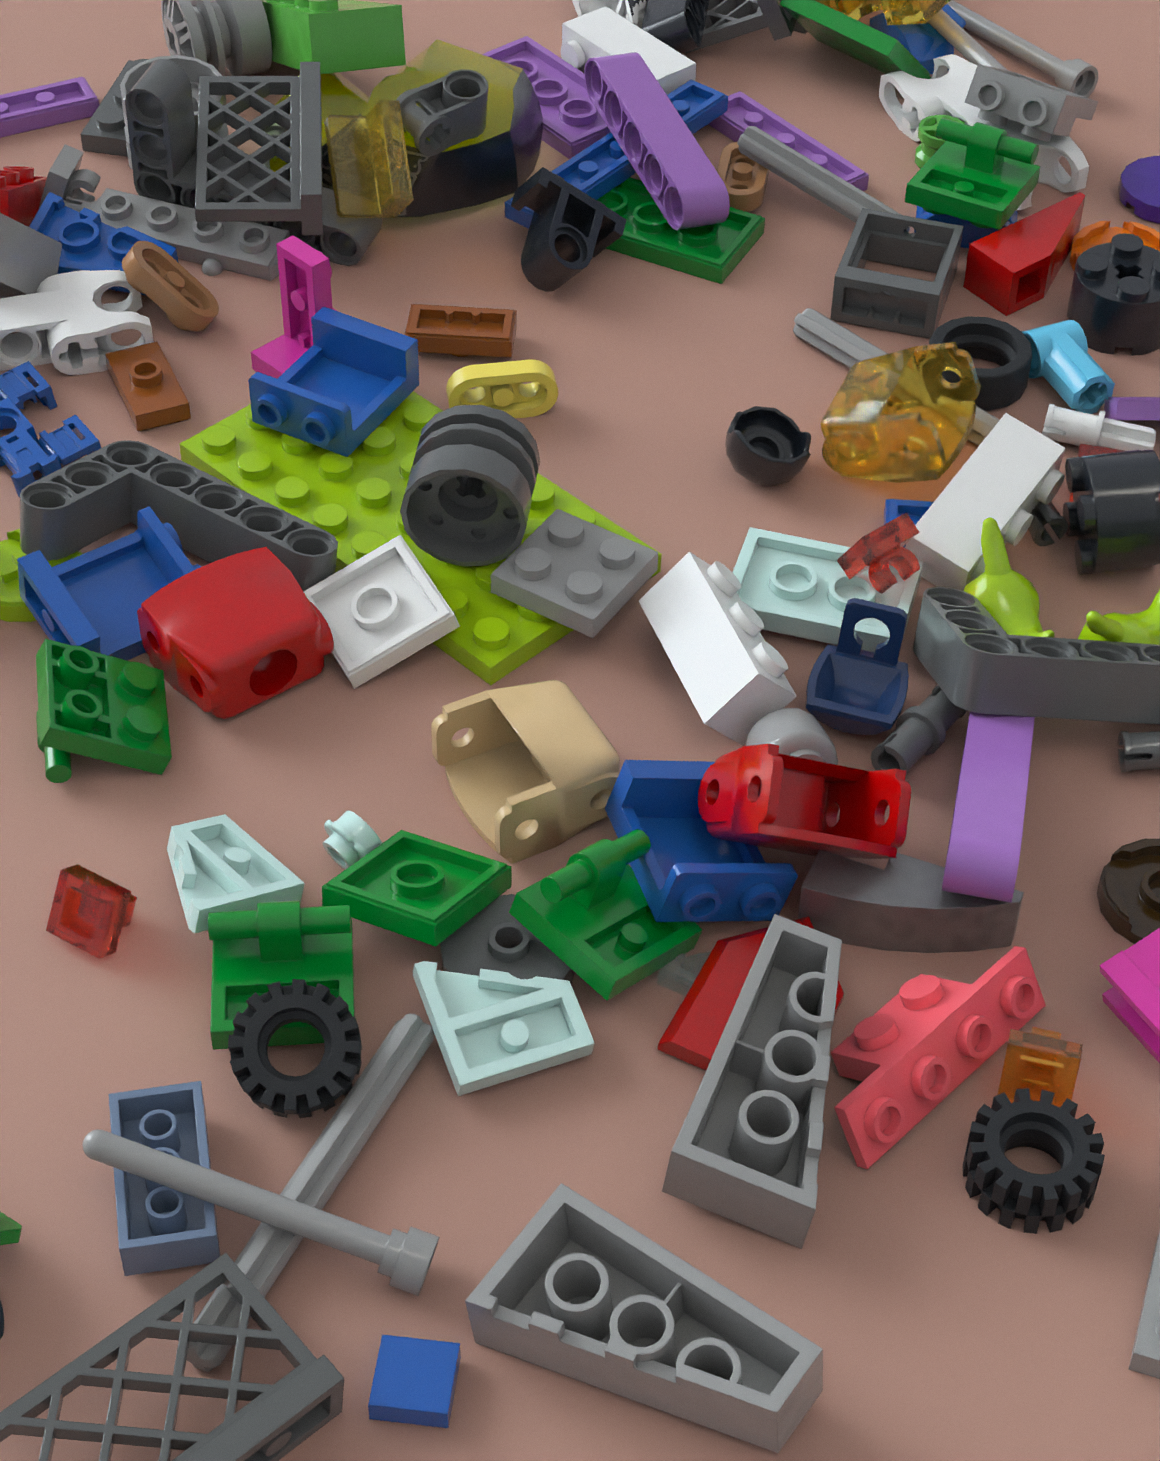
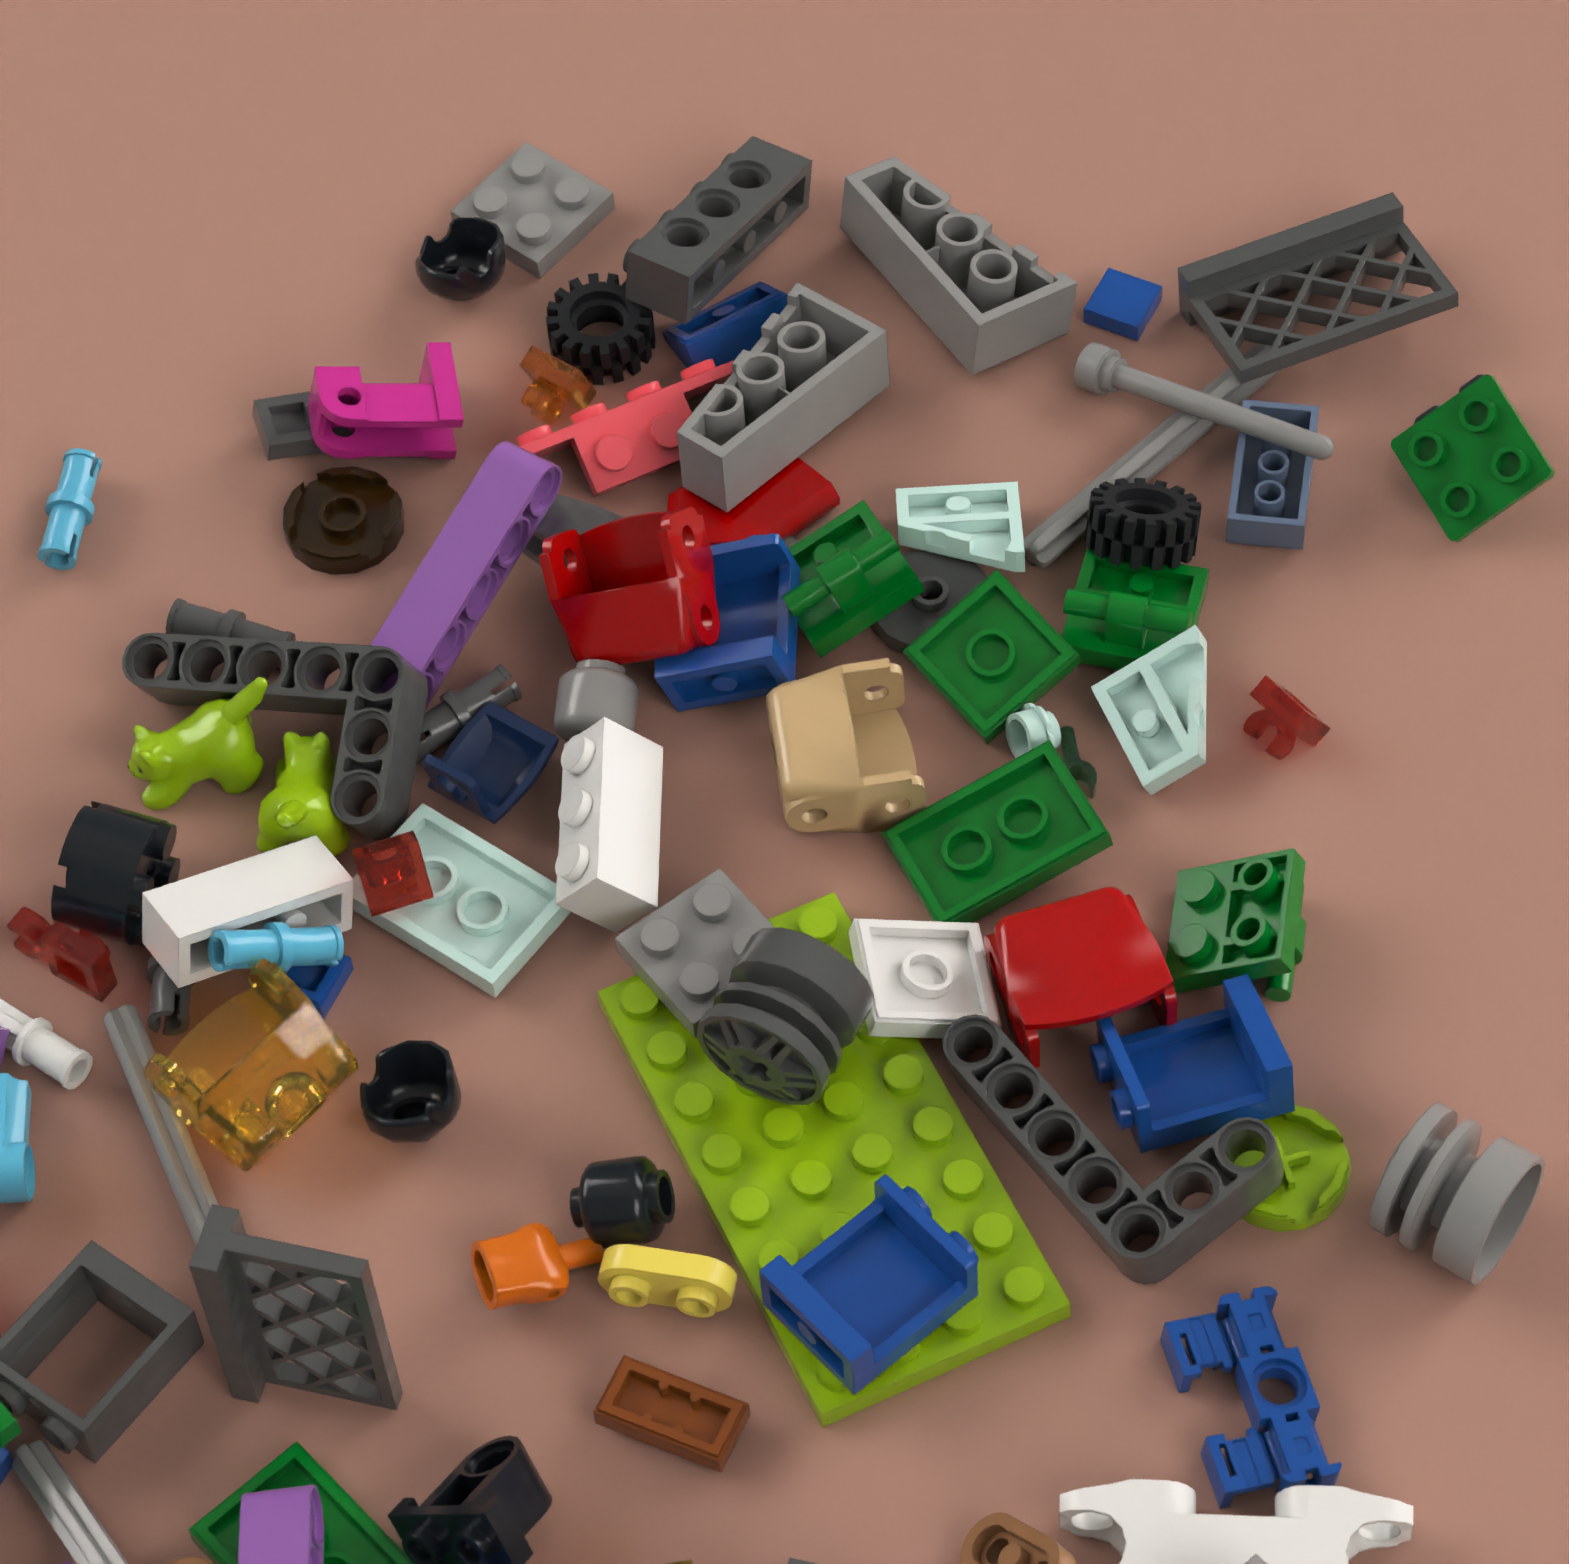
camera: 155 degrees left, 10 degrees up
dark orange plate [105,342,191,431] -> none
dark pink bracket [251,235,339,379] -> none
black tyre [925,316,1032,411] -> none
none -> dark grey fence [189,1204,403,1410]
none -> medium azure pin [208,922,344,974]
none -> orange piece [470,1223,604,1310]
none -> black head [570,1156,675,1248]
none -> dark grey brick [623,136,812,324]
none -> blue slope [662,281,788,368]
none -> green tile [881,740,1113,923]
none -> clear green hand [1060,726,1097,799]

